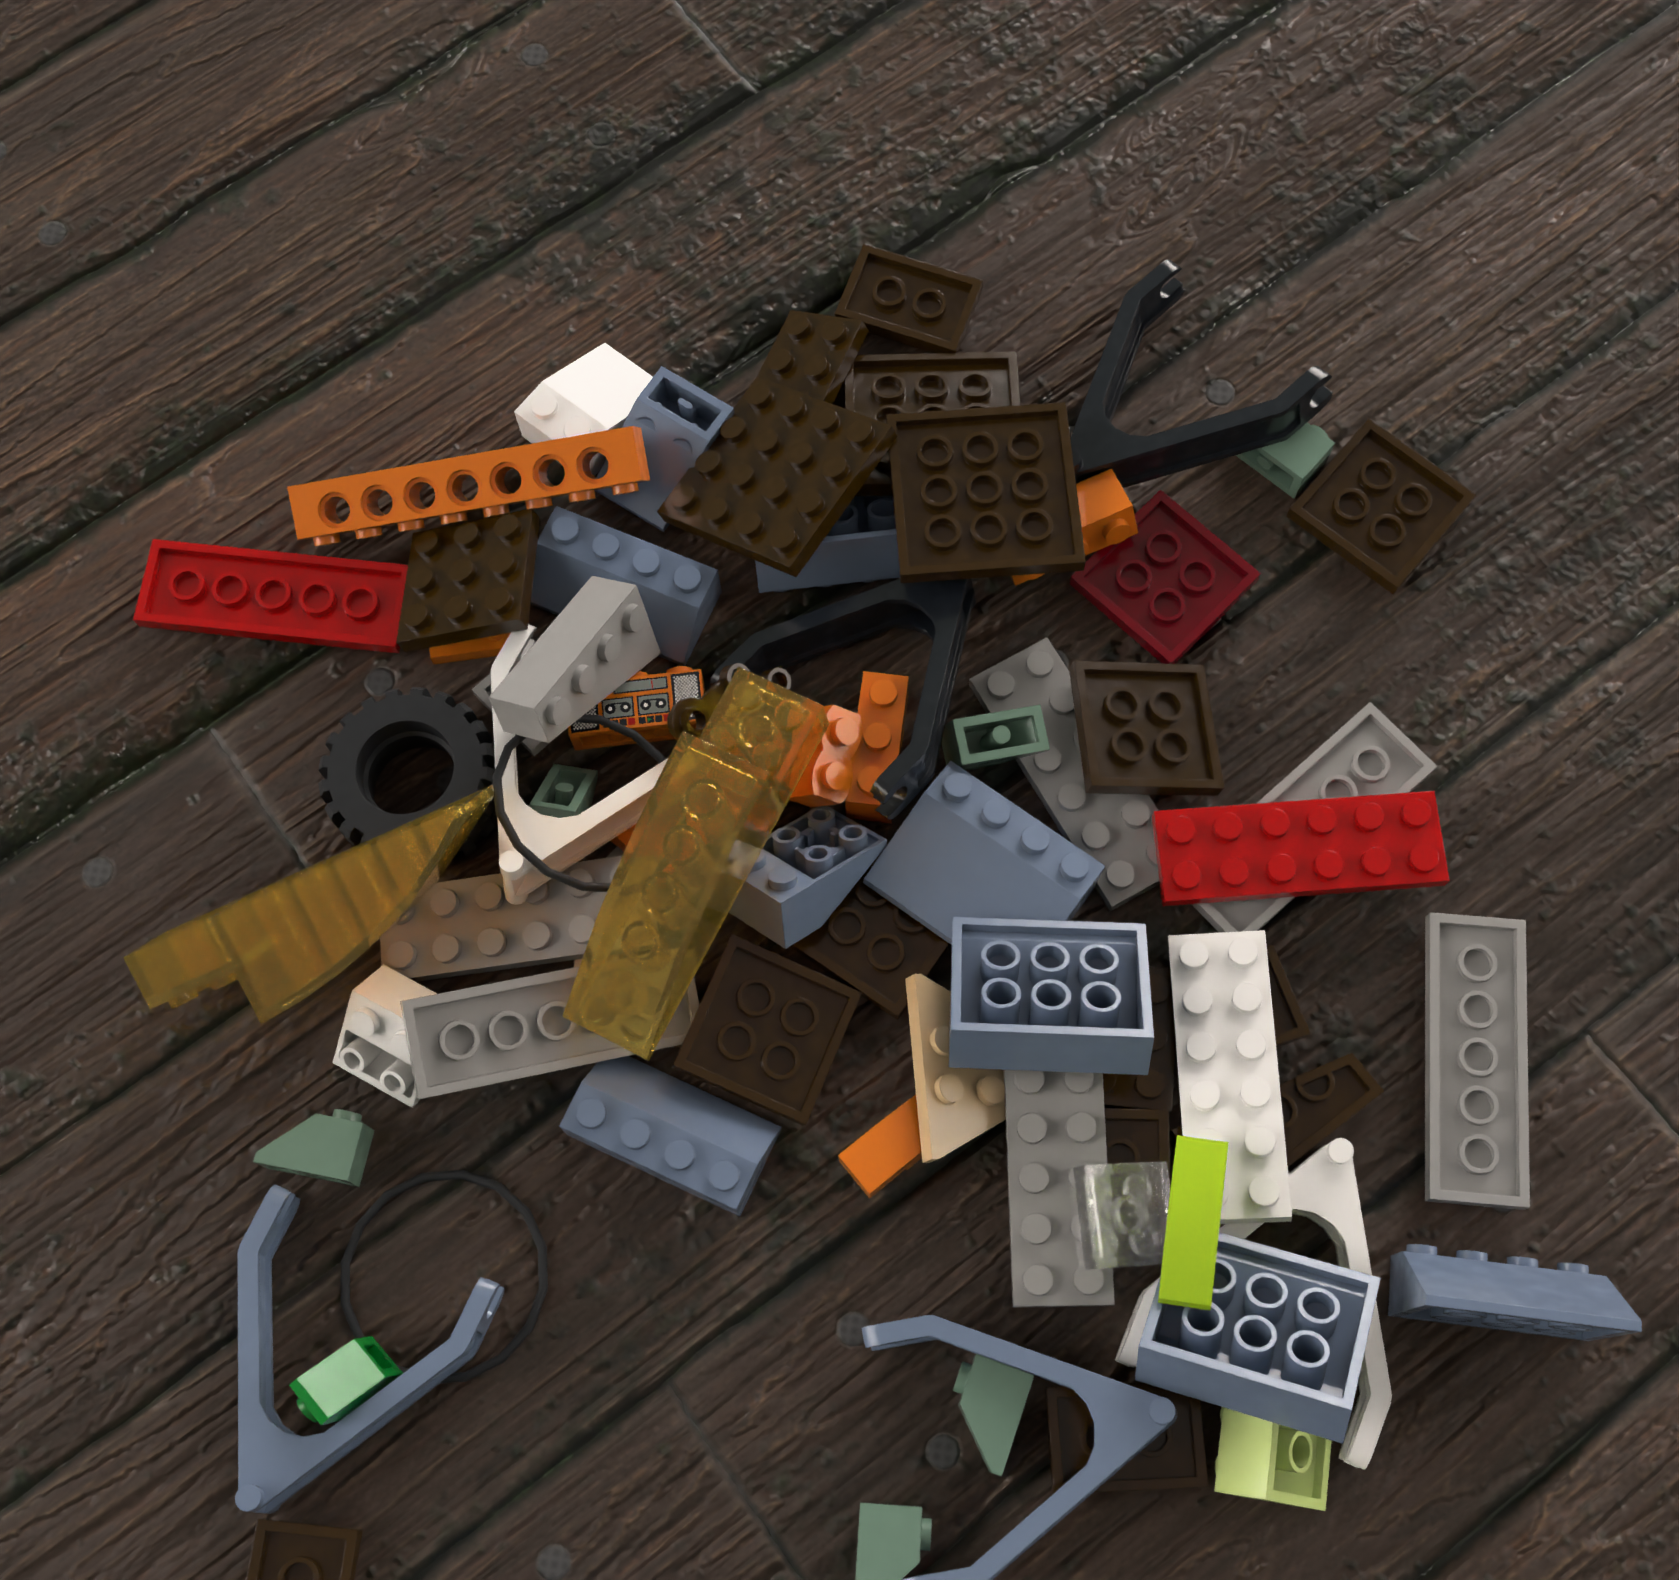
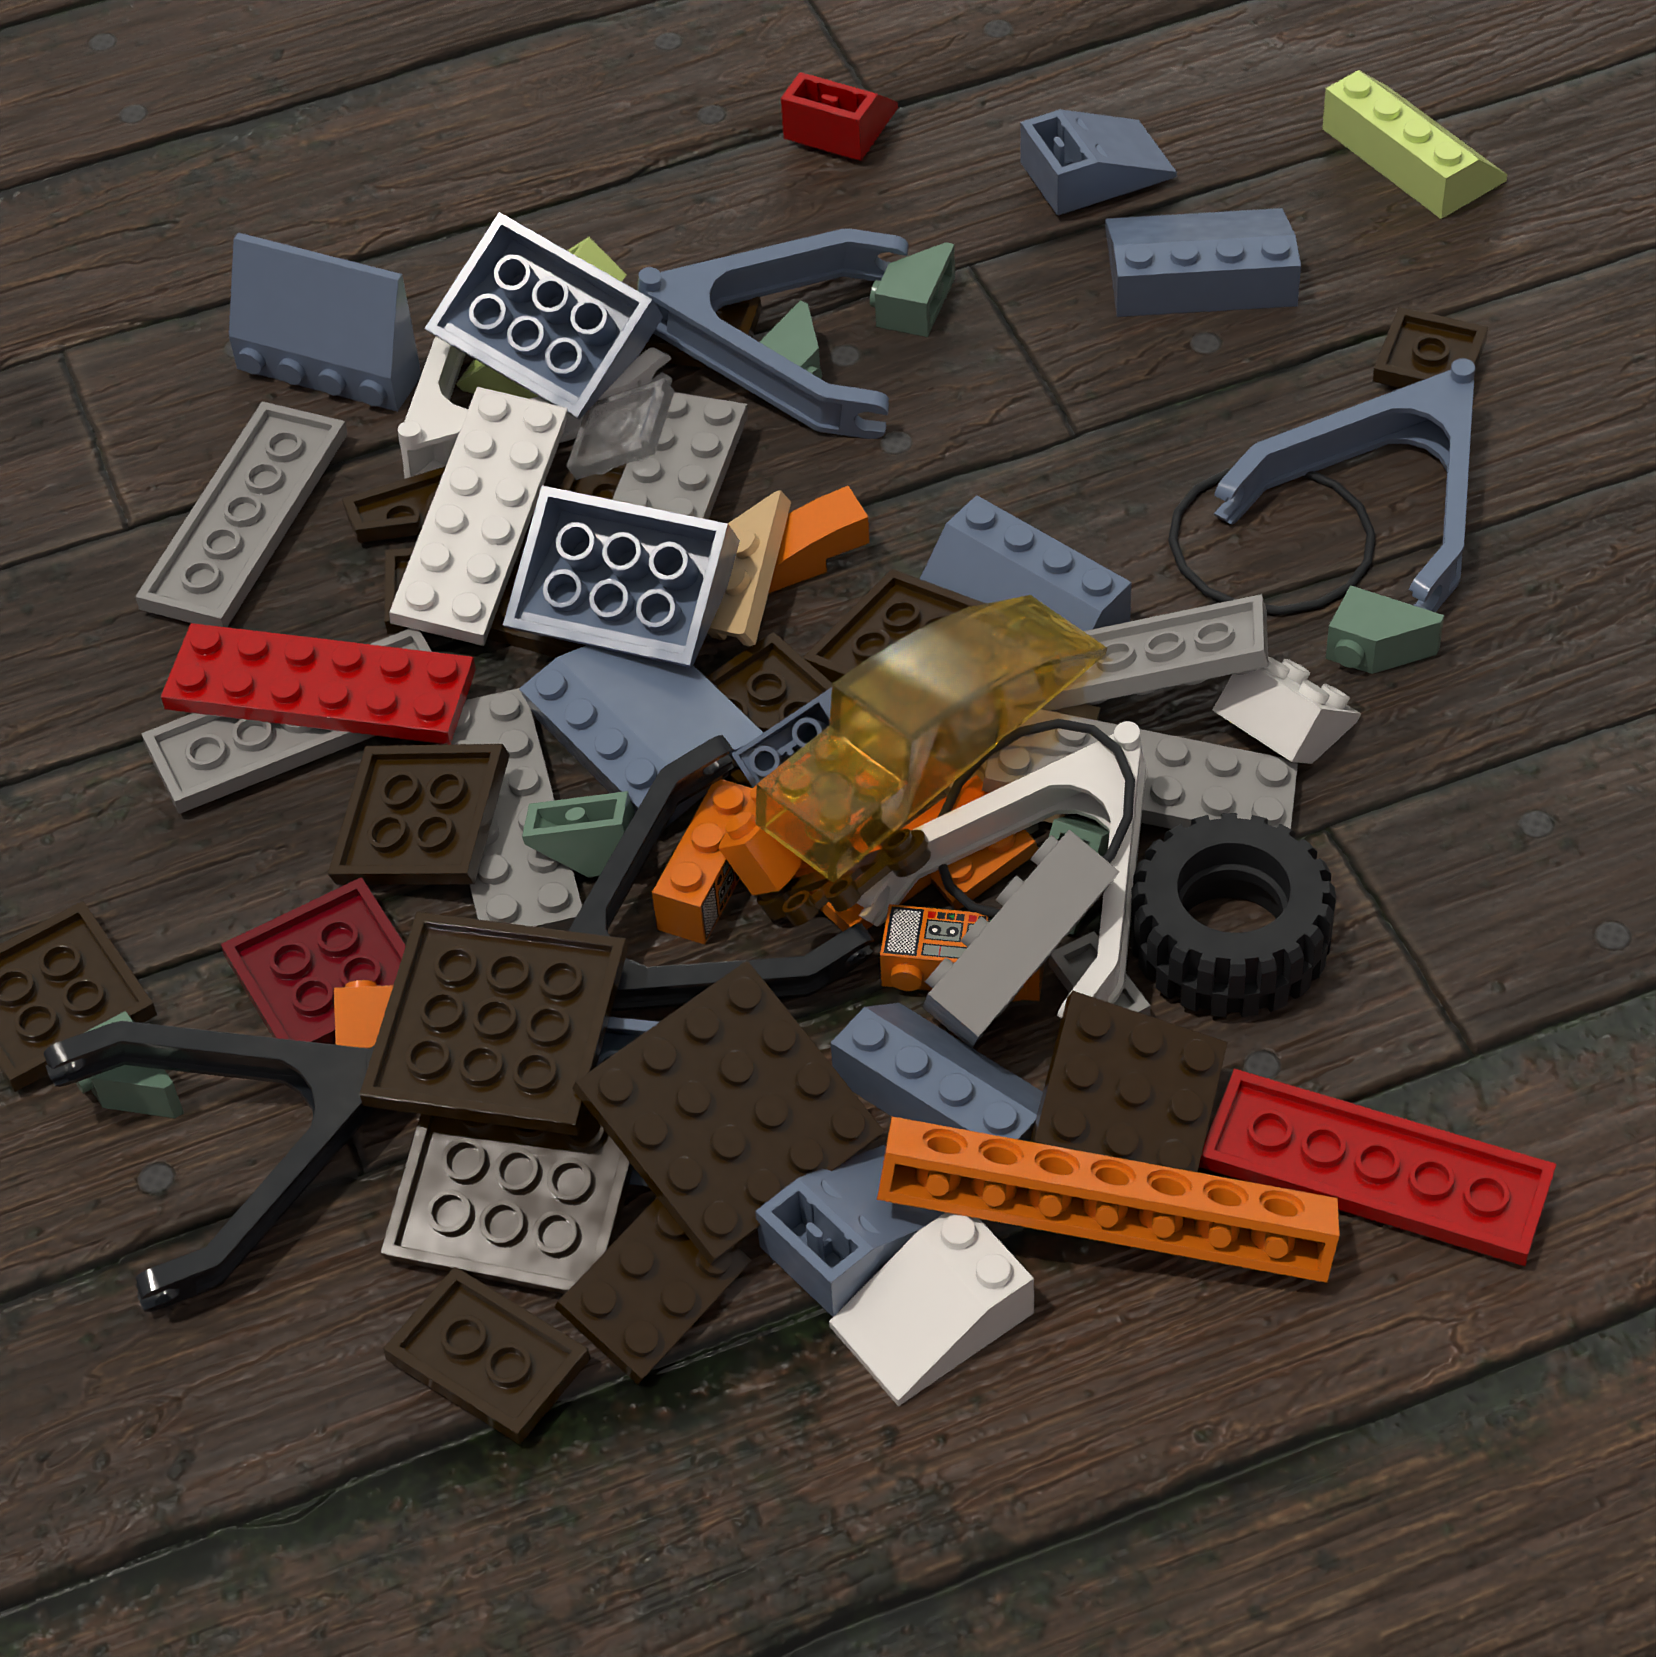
camera: 165 degrees left, 20 degrees down
clear yellow slope [123,785,494,1024] -> none
slope [289,1336,403,1426] -> none
lime slope [1158,1135,1229,1311] -> none

